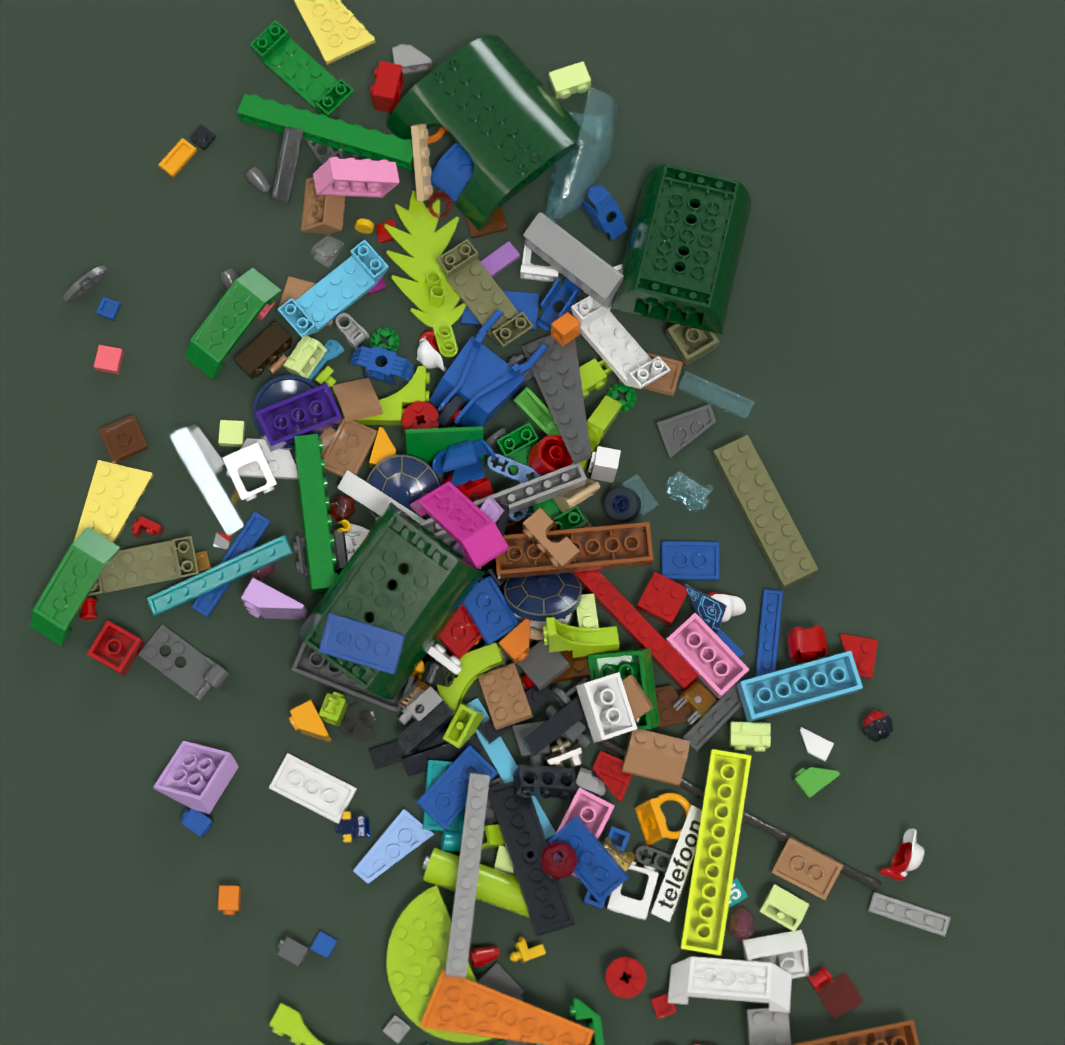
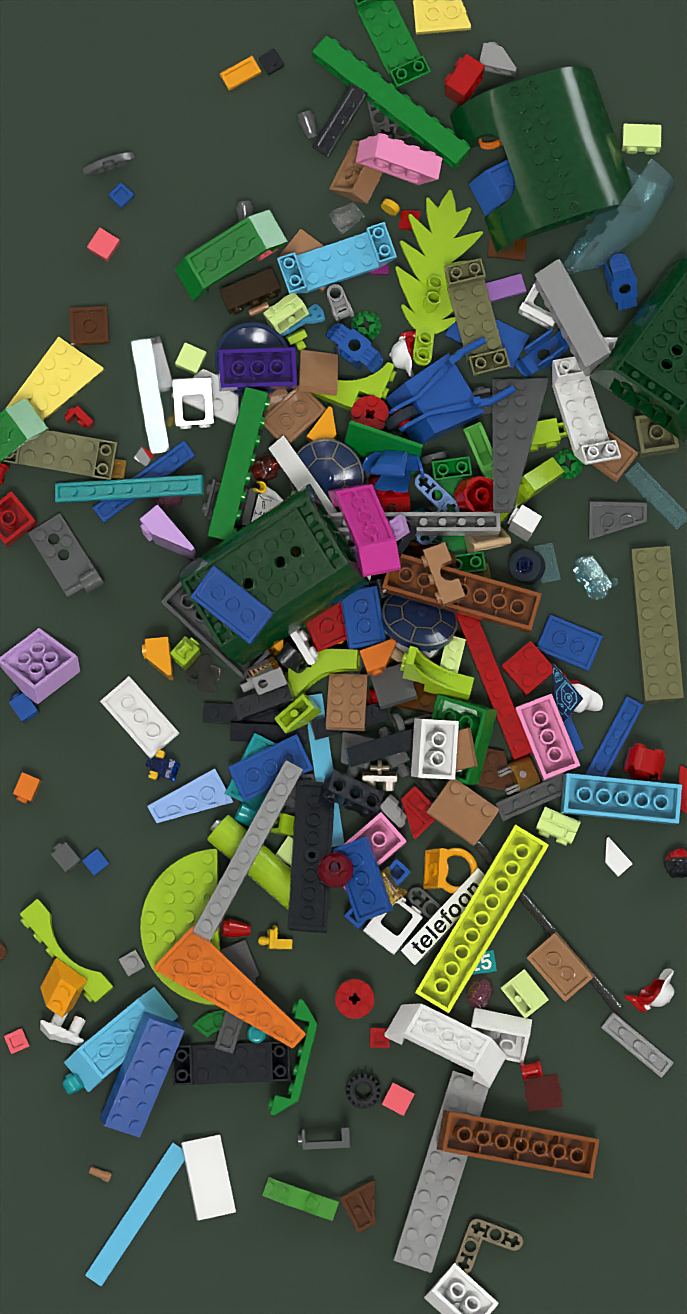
camera: 25 degrees right, 5 degrees up
tan plate [411,124,433,201] -> none
clear red piece [428,190,452,219] -> none
orange brick [551,312,581,347] -> none
bright green slope [793,767,840,800] -> none

